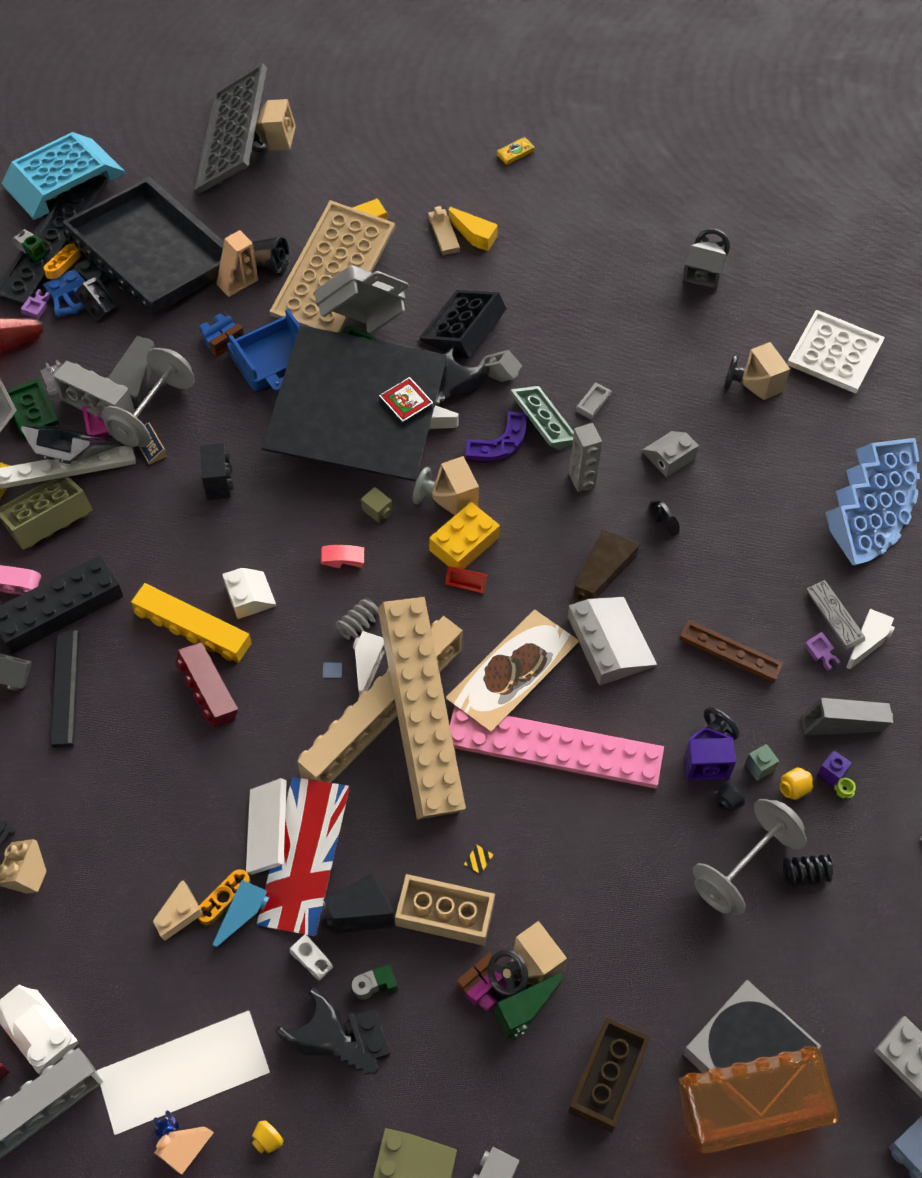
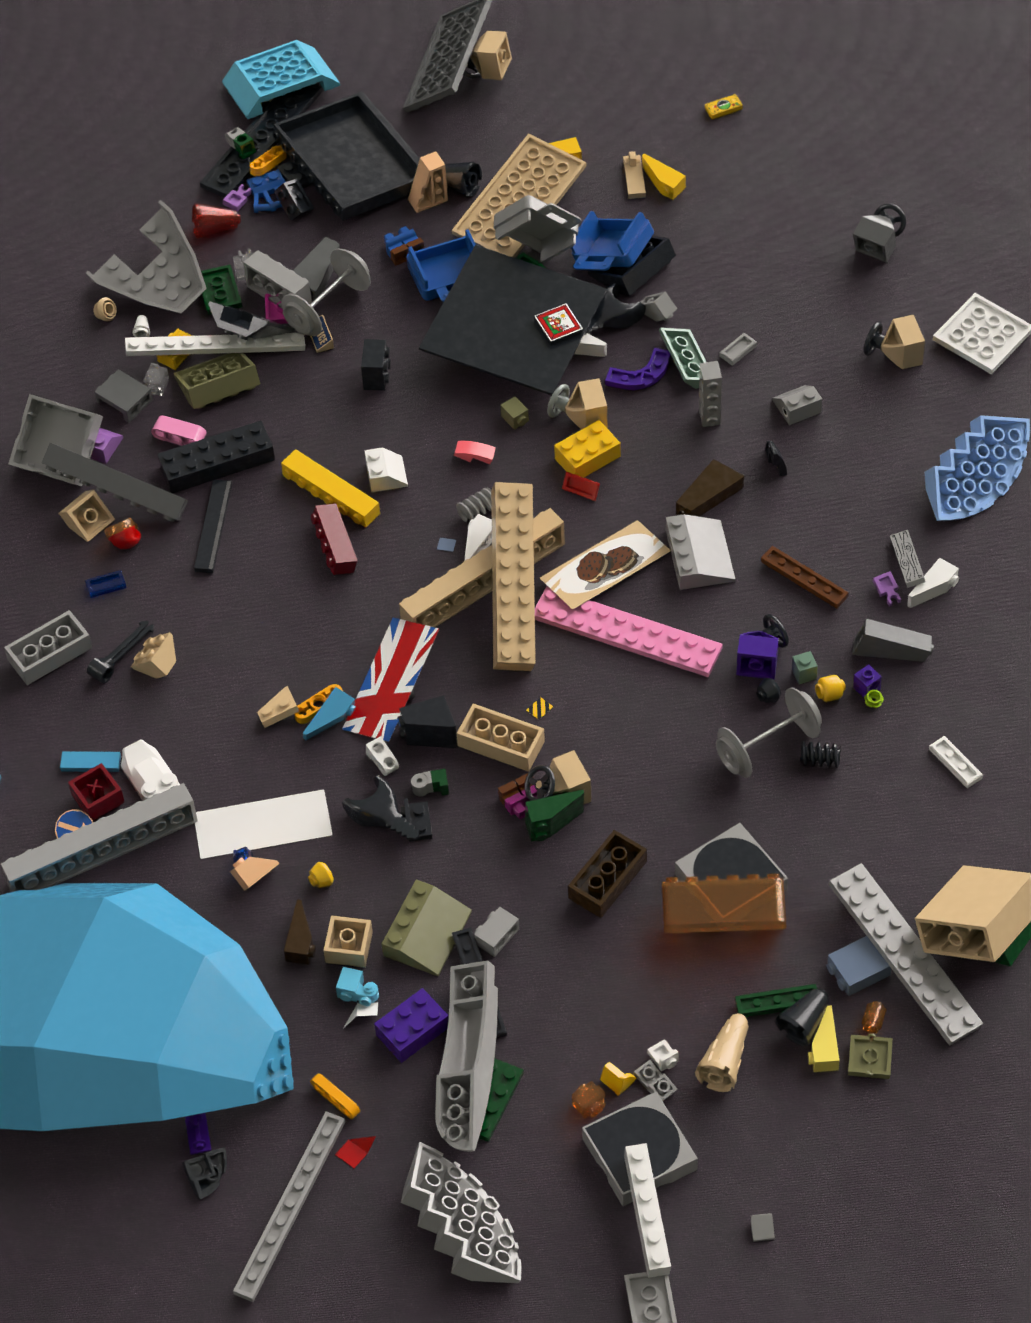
camera: 15 degrees right, 5 degrees down
white tile [246,778,286,875] -> none
none -> blue piece [571,211,654,271]

